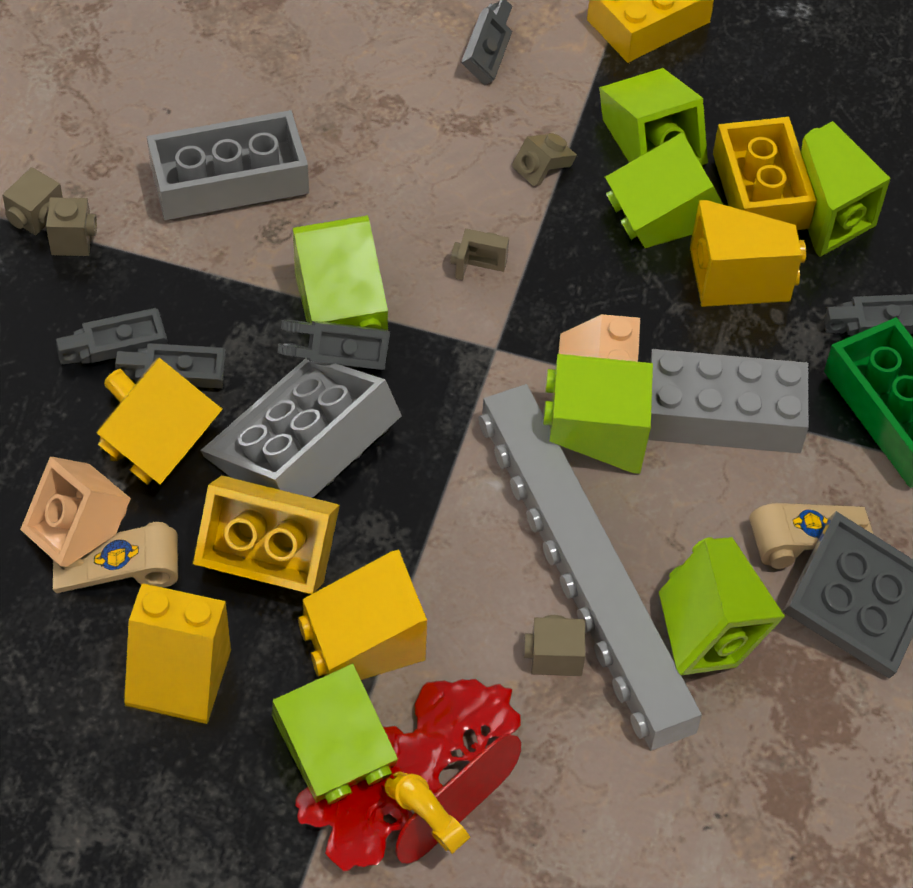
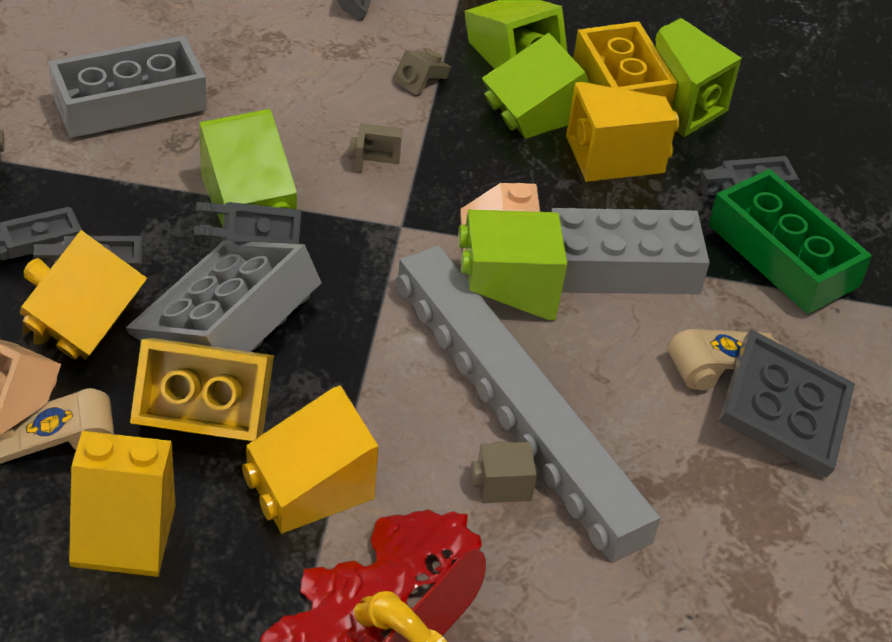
camera: 10 degrees left, 10 degrees down
lime slope [272,664,398,804] -> none
lime slope [659,537,785,675] -> none

